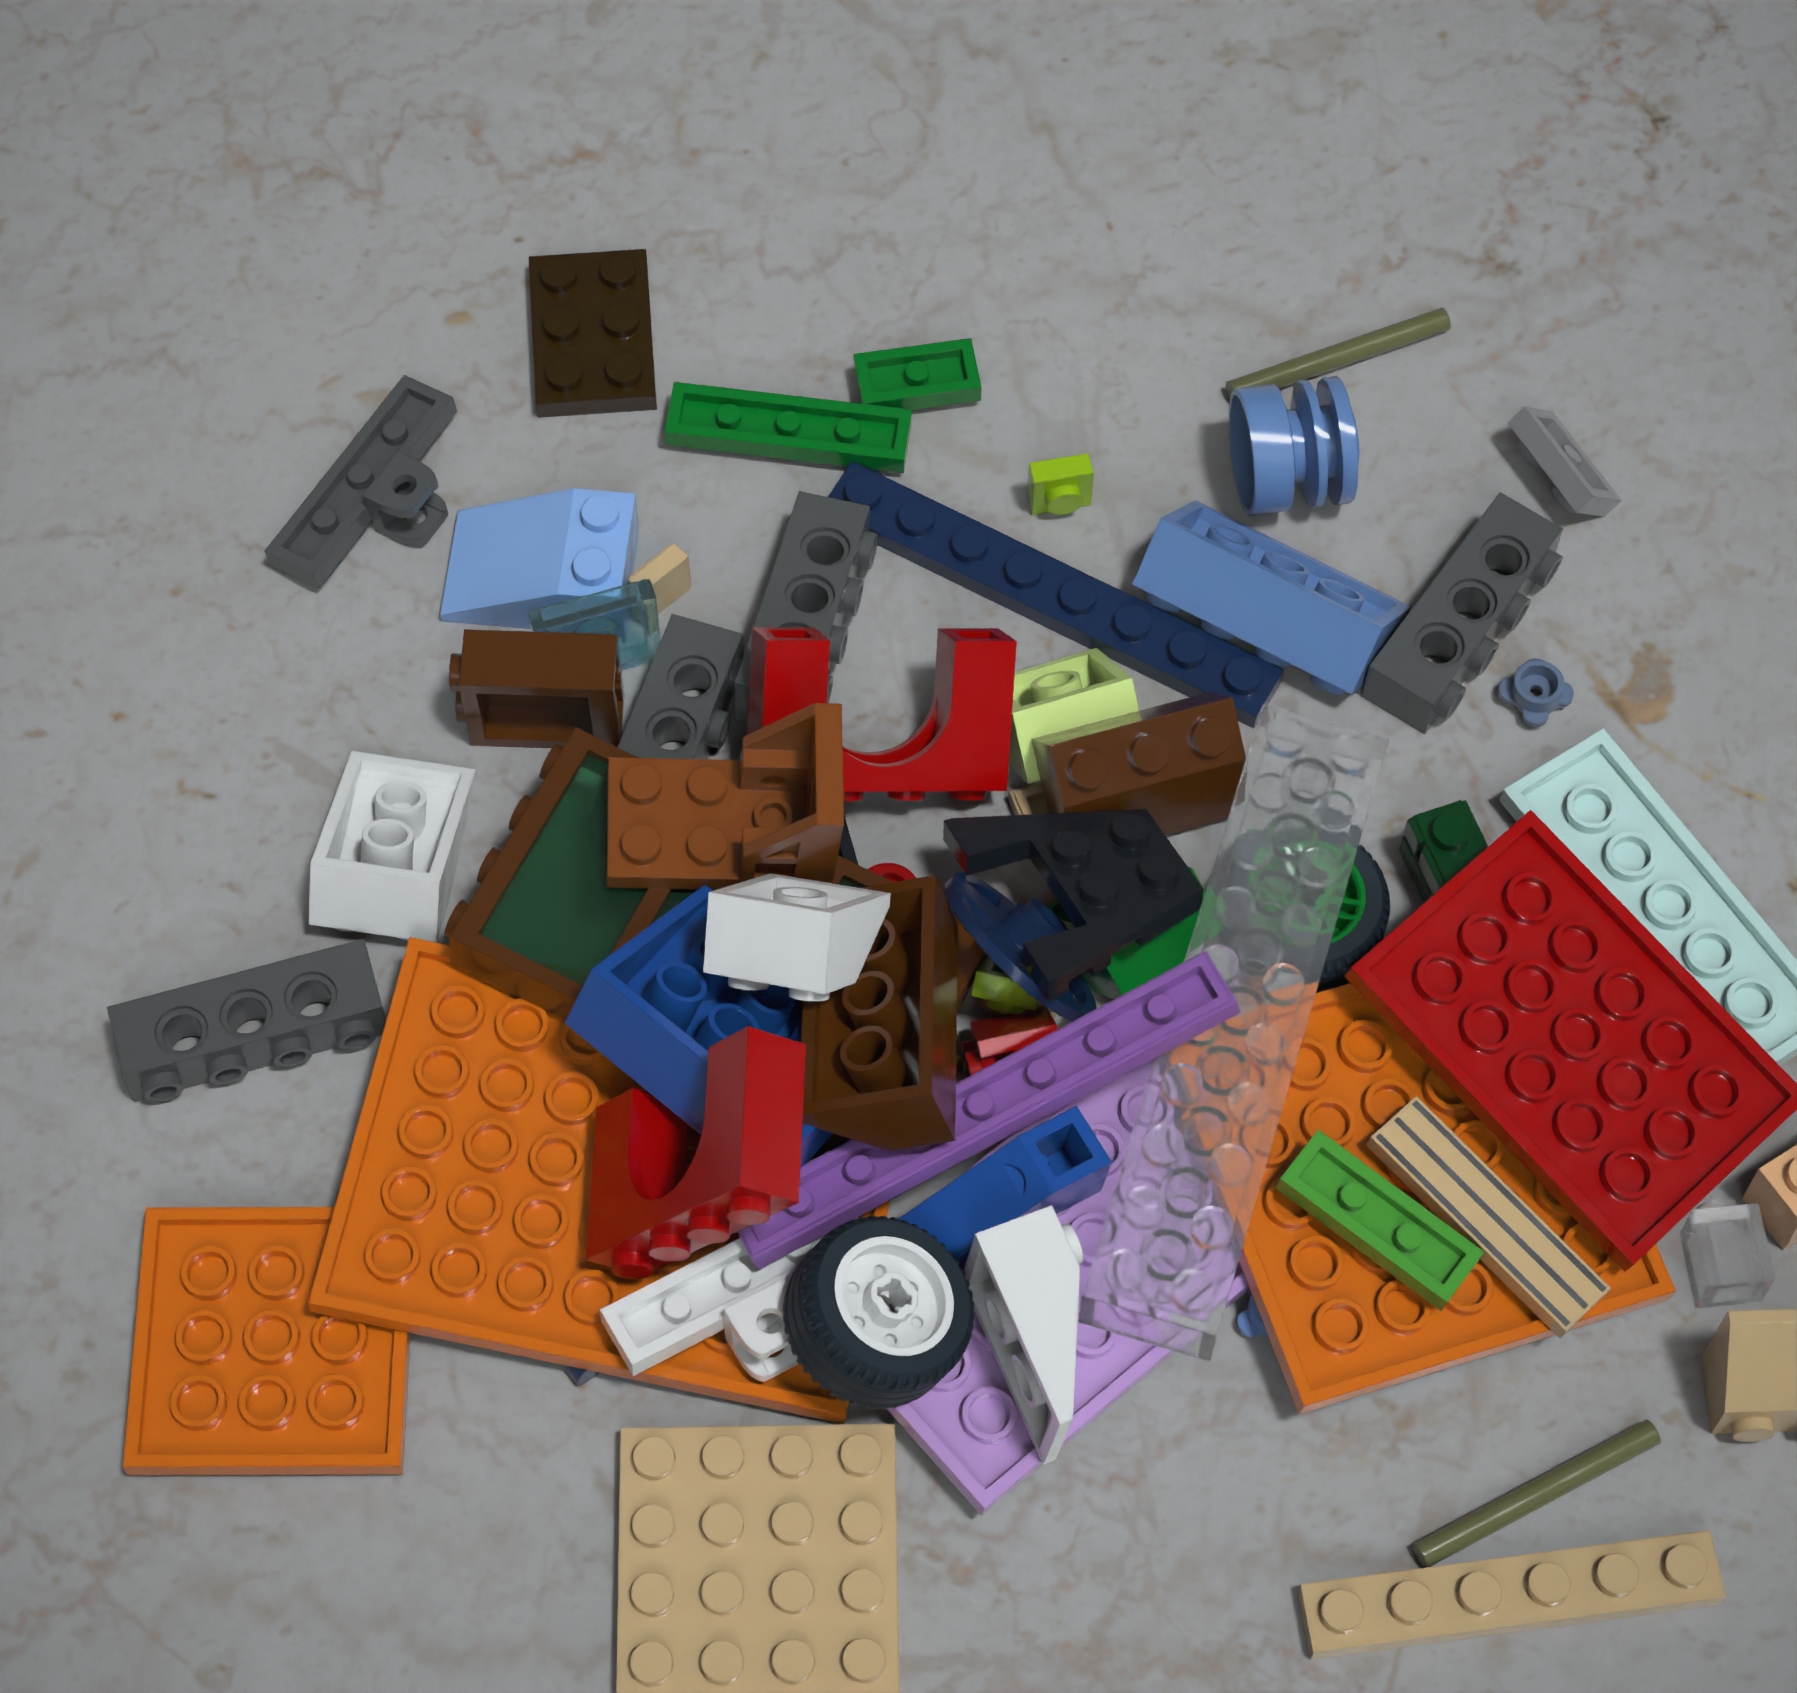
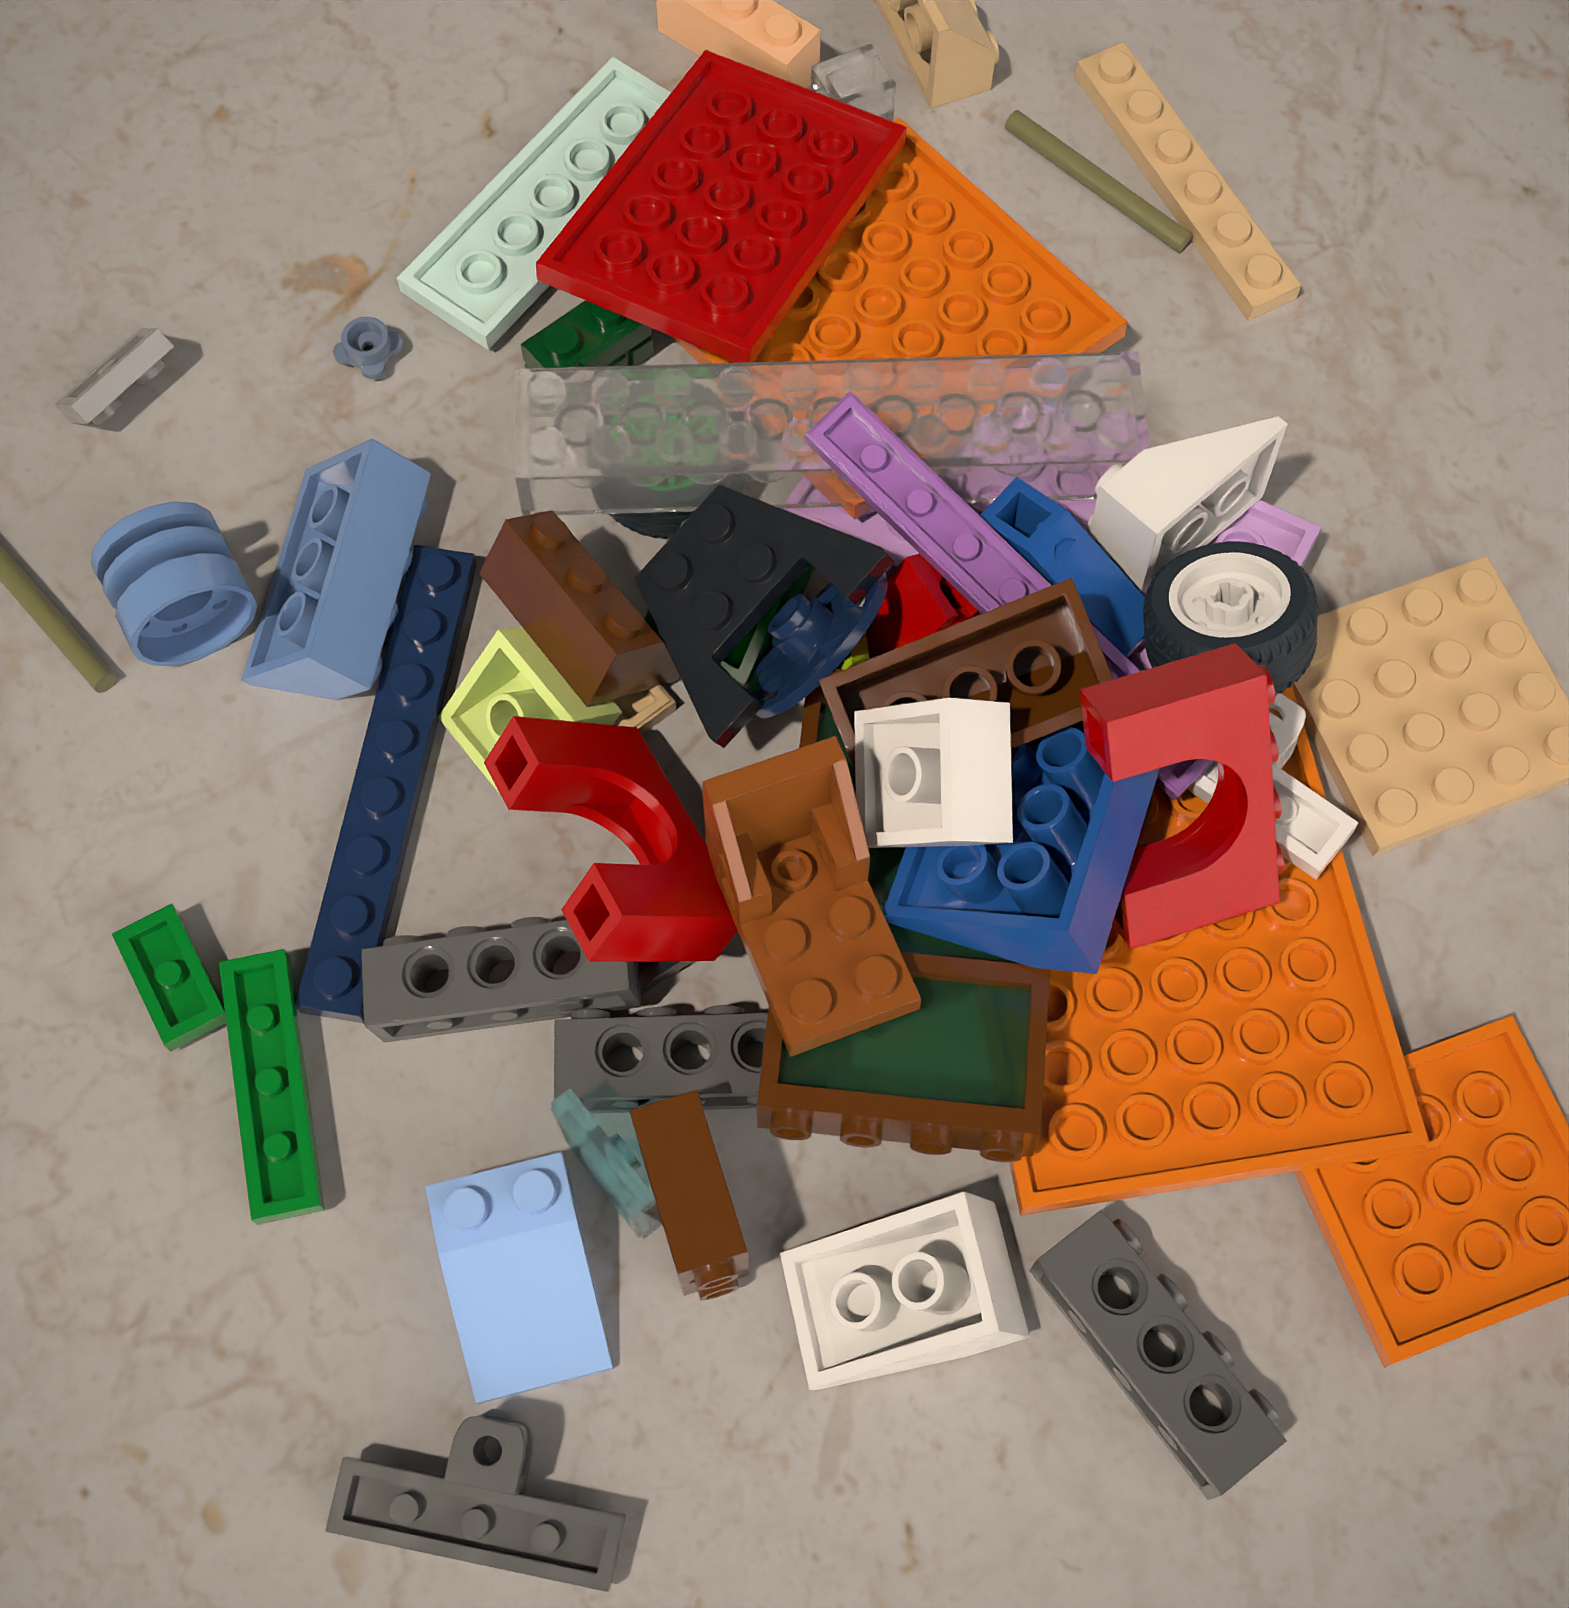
camera: 110 degrees left, 5 degrees up
dark brown plate [529,249,657,418] -> none
tan tile [628,543,691,624] -> none
lime plate [1027,453,1094,515] -> none
bright green plate [1275,1129,1484,1311] -> none
dark grey brick [1362,492,1563,734] -> none
tan tile [1366,1096,1611,1338] -> none

